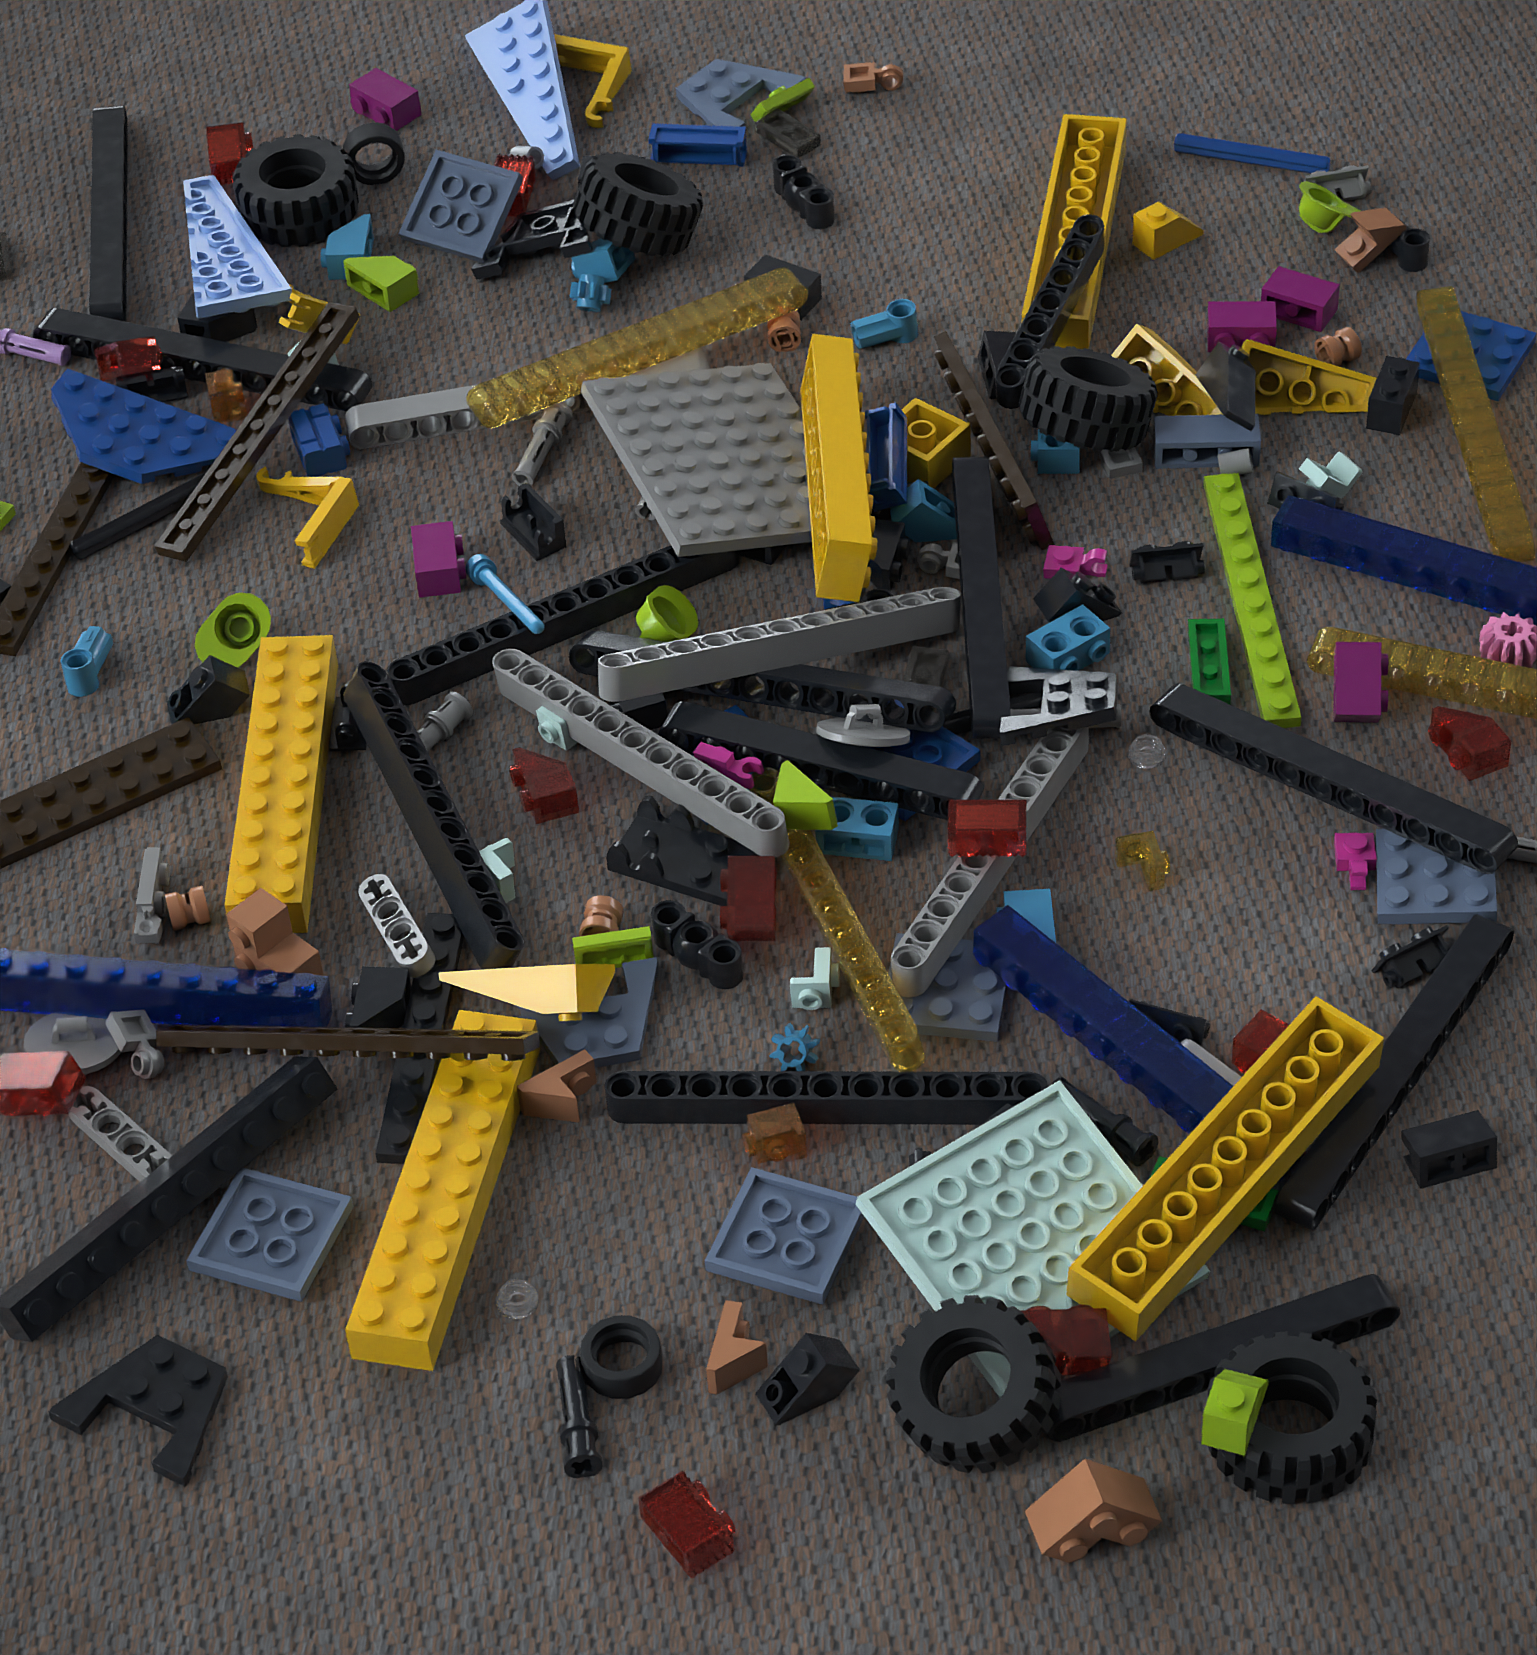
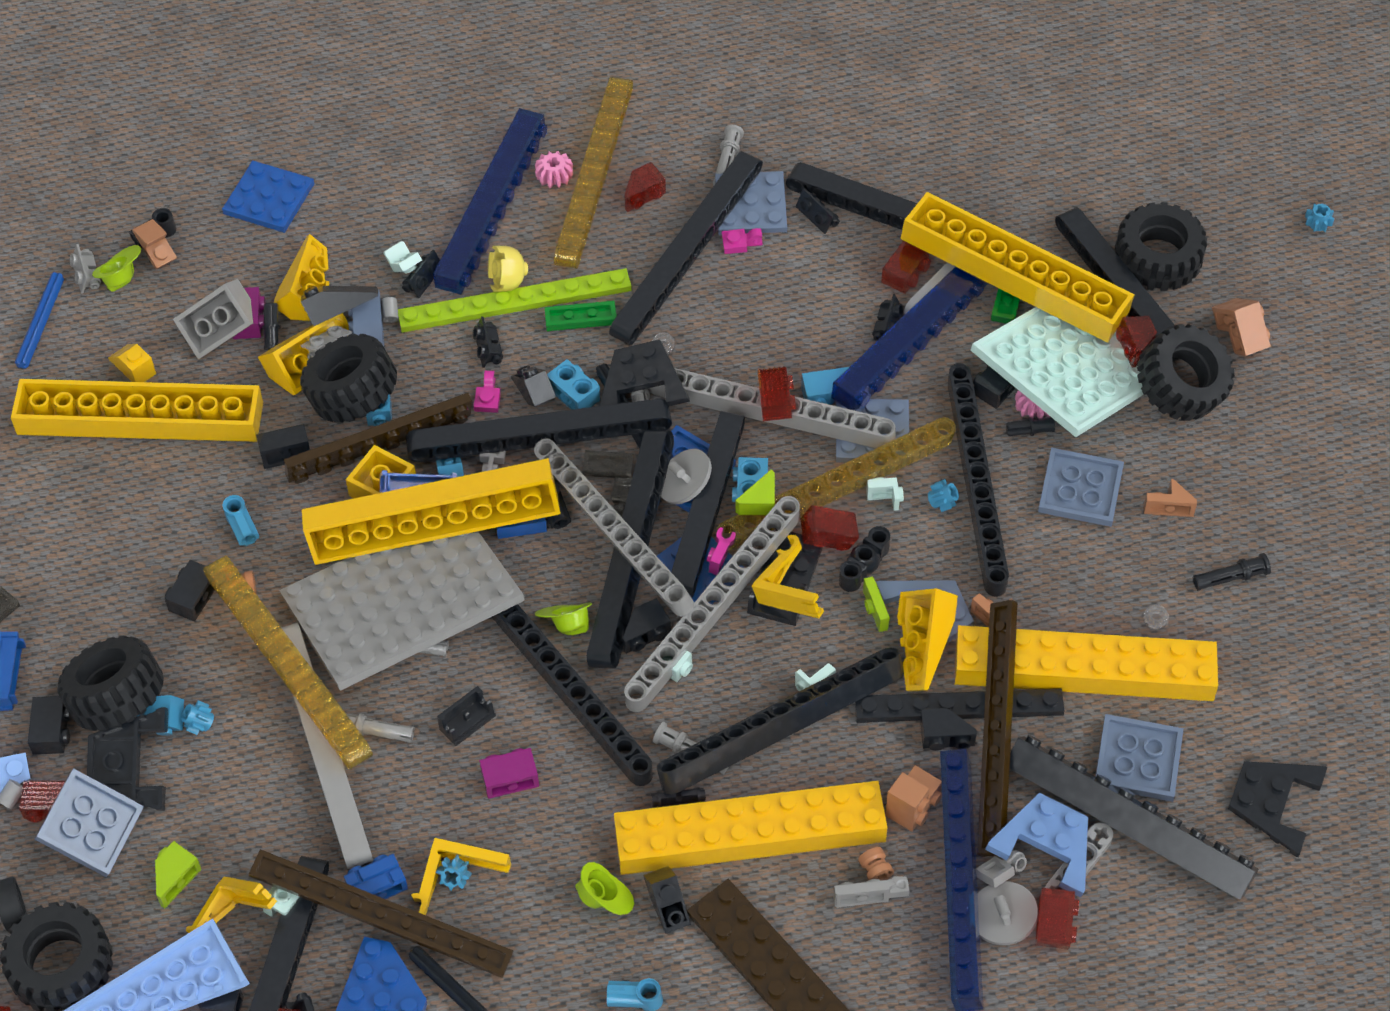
camera: 100 degrees left, 10 degrees up
clear orange brick [205,369,247,423] -> none
dark azure slope [321,214,374,280] -> none
light grey beam [358,874,436,977] -> none
dark azure piece [465,554,544,634] -> none
clear red slope [509,747,579,824] -> none
nougat wheel [579,895,624,937] -> none
black tyre [580,1315,663,1399] -> none
clear red brick [638,1471,736,1578] -> none
clear orange brick [742,1103,807,1164] -> none
black slope [755,1333,860,1425] -> none
black piece [772,155,835,229] -> none
black beam [995,214,1105,409] -> none
black pin [1050,1077,1159,1167] -> none
clear yellow bracket [1115,831,1170,891] -> none
lime slope [1201,1369,1268,1456] -> none
magenta brick [1261,266,1340,332] -> none
nougat wheel [1314,327,1362,366] -> none
magenta brick [1333,642,1388,723] -> none
black brick [1366,356,1420,435] -> none
black hinge [1401,1110,1497,1189] -> none
clear yellow beam [1416,286,1535,566] -> none
none -> light grey slope [173,279,253,360]
none -> black axle [262,302,281,350]
none -> light grey hinge [301,326,352,360]
none -> dark azure gear [436,855,472,891]
none -> light yellow cylinder [488,246,528,292]
none -> yellow hinge [752,535,824,619]
none -> medium blue wing [985,793,1088,898]

